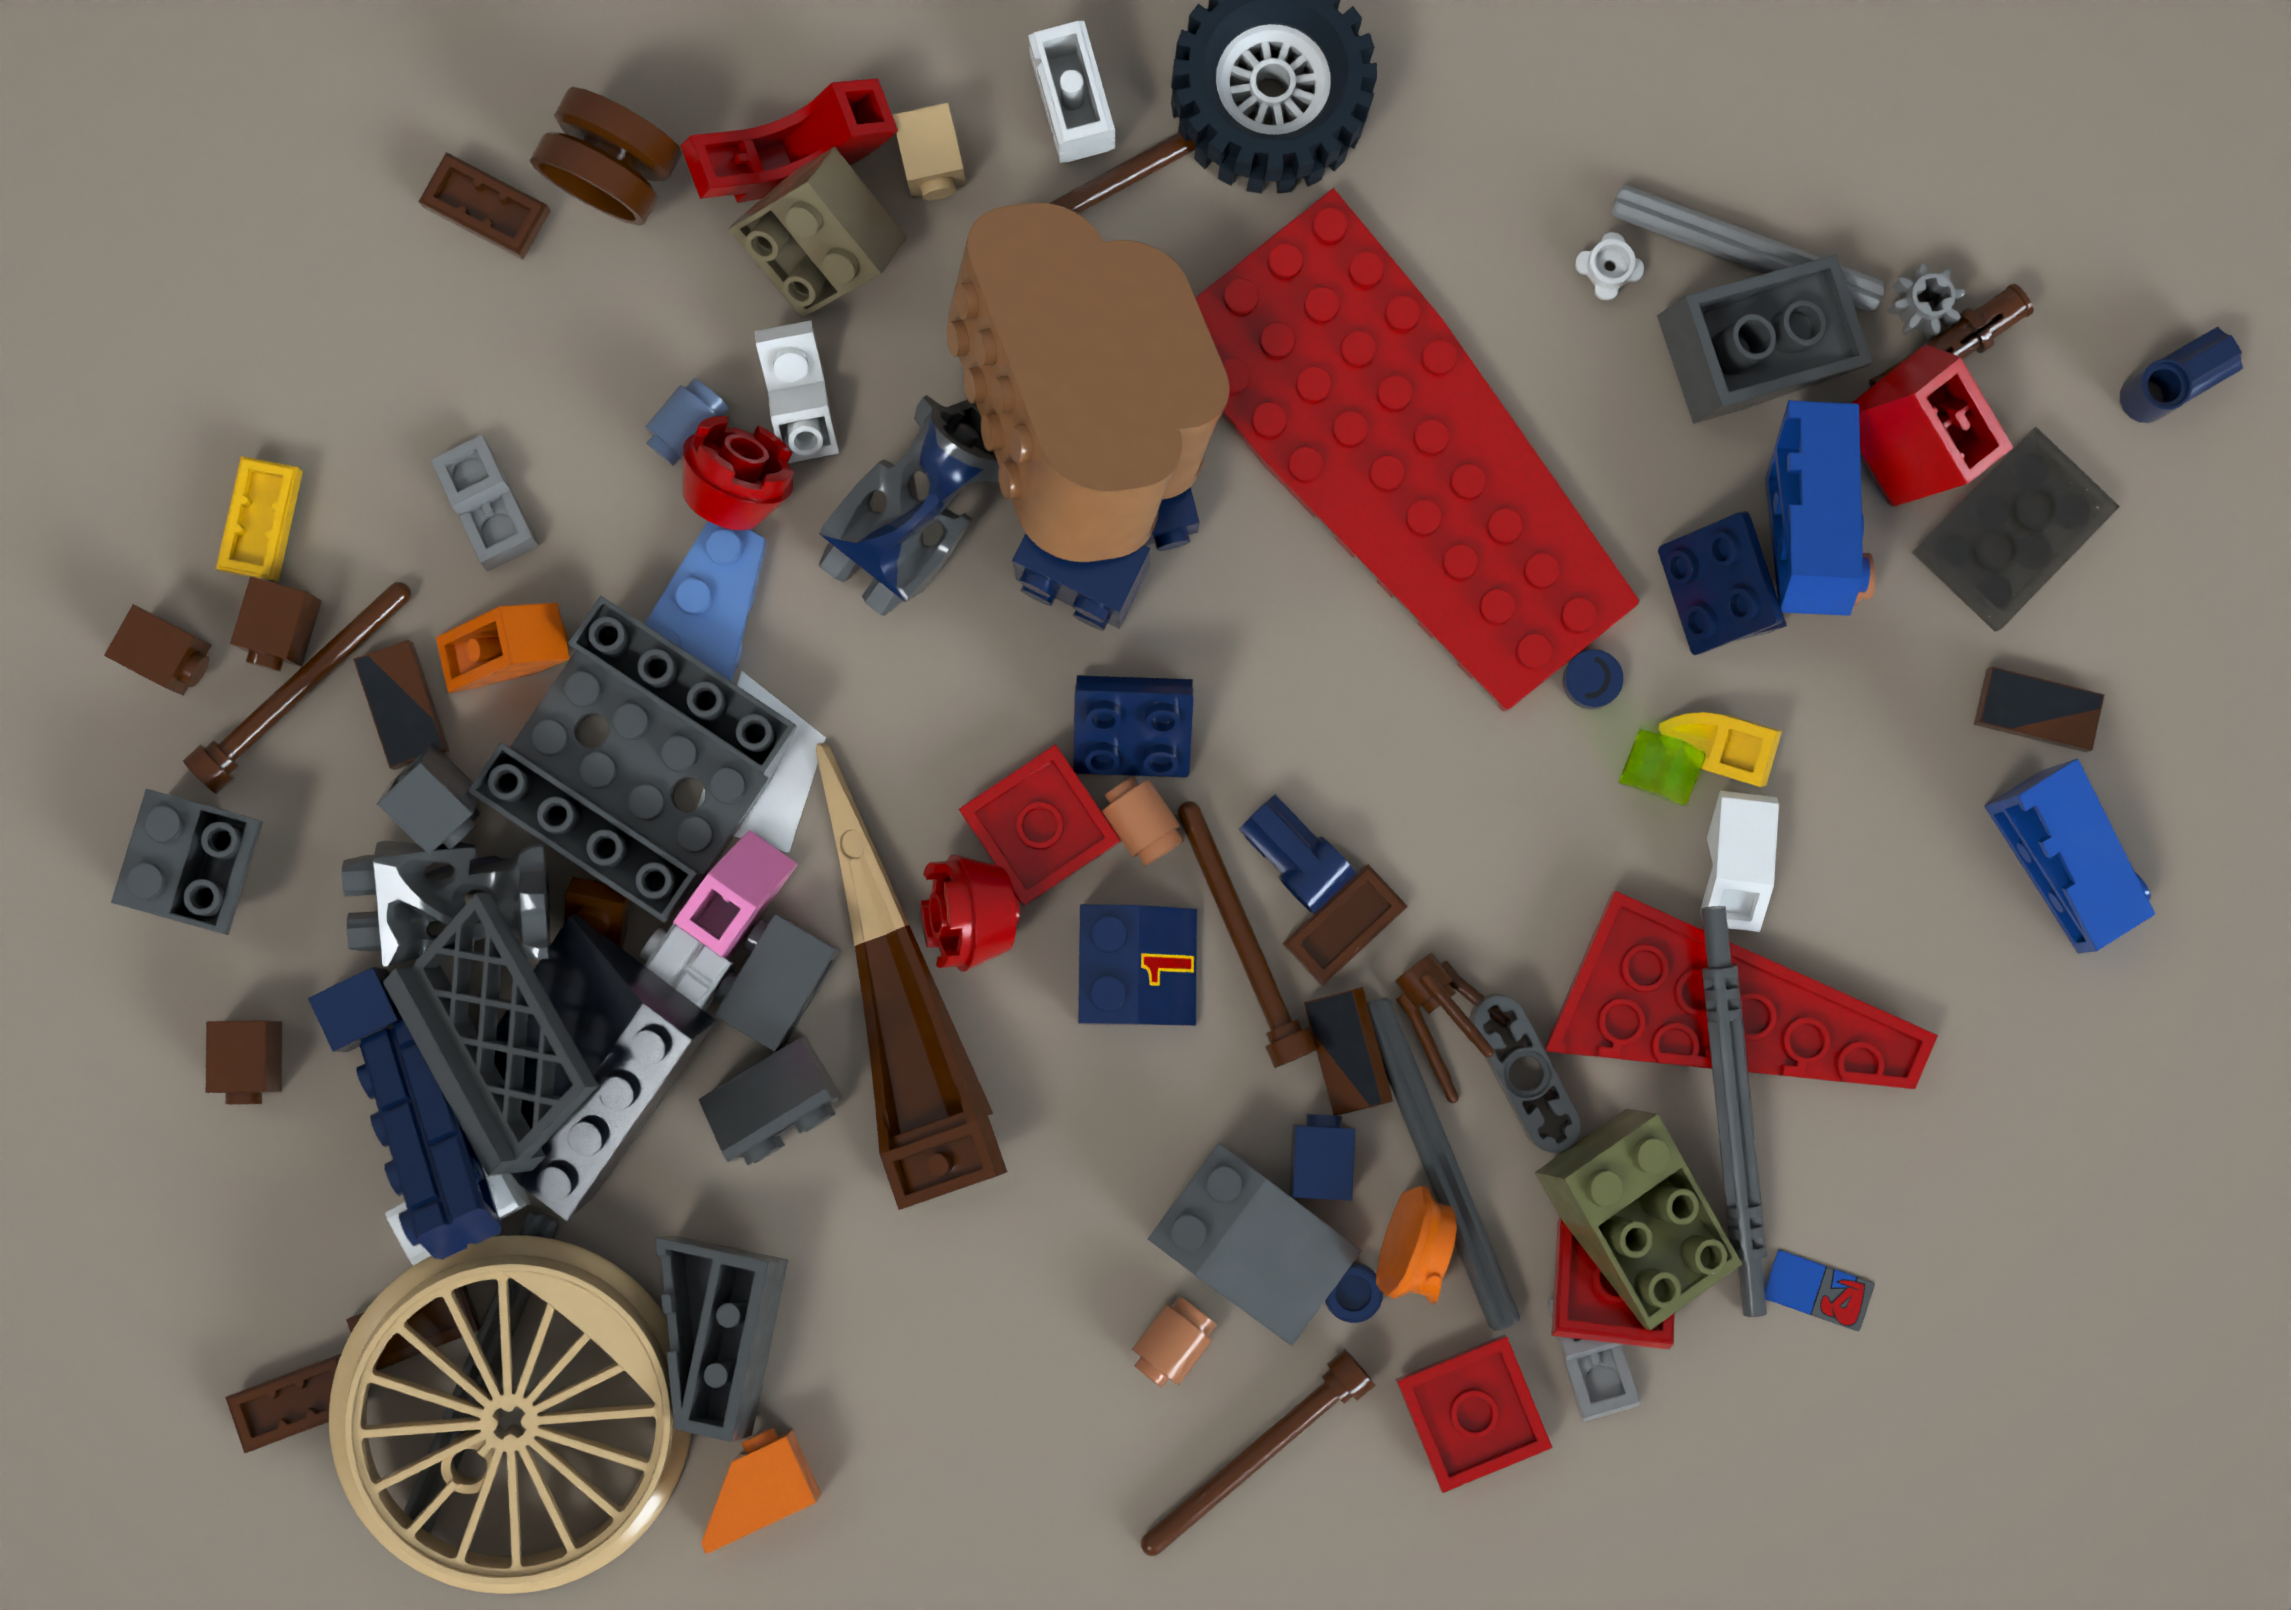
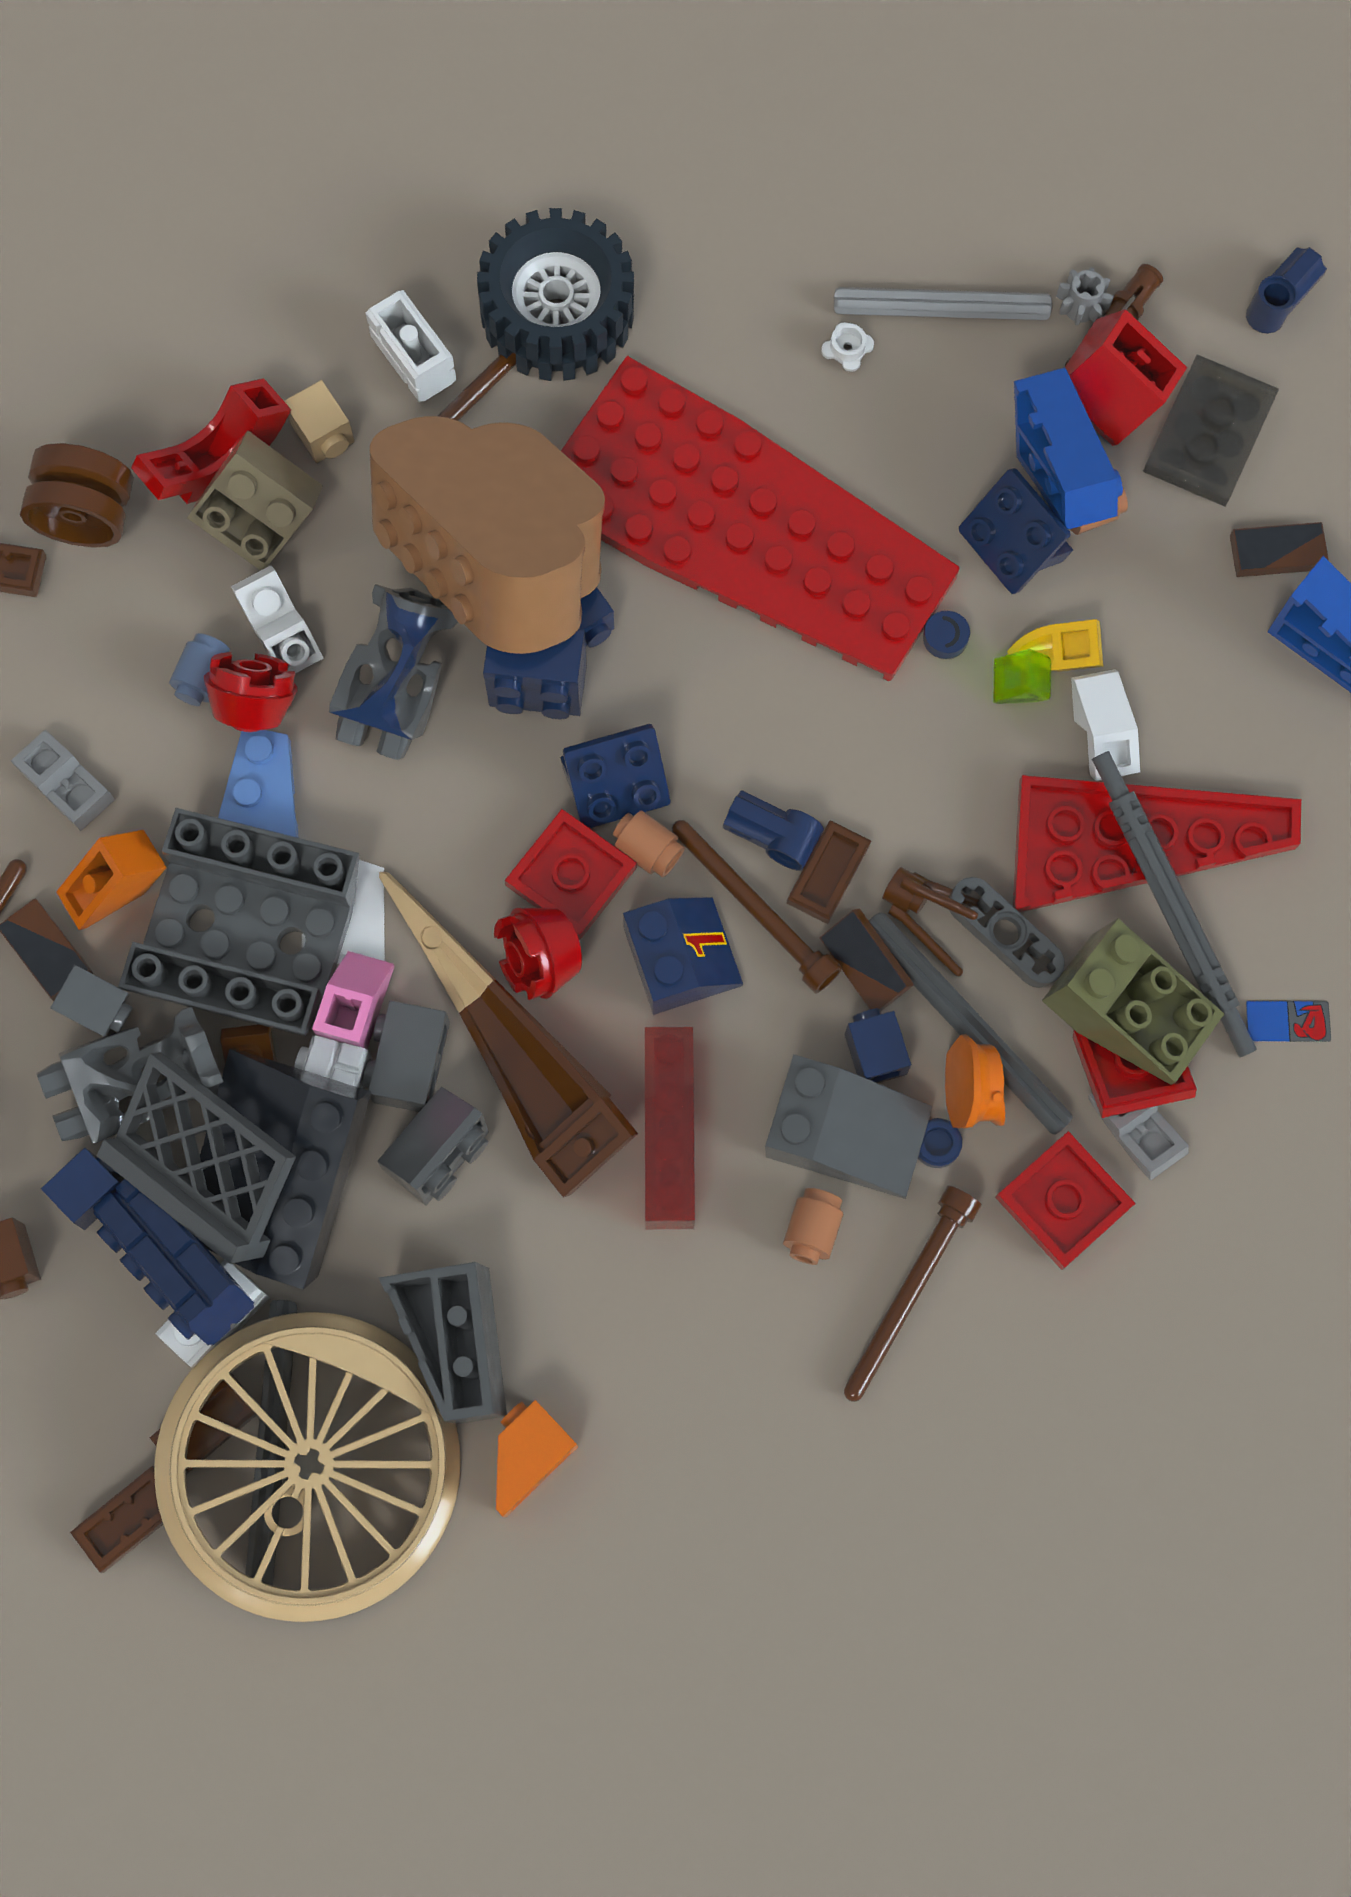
camera: 15 degrees left, 10 degrees down
dark grey slope [1657,255,1873,424] -> none
none -> clear red brick [645,1027,695,1230]

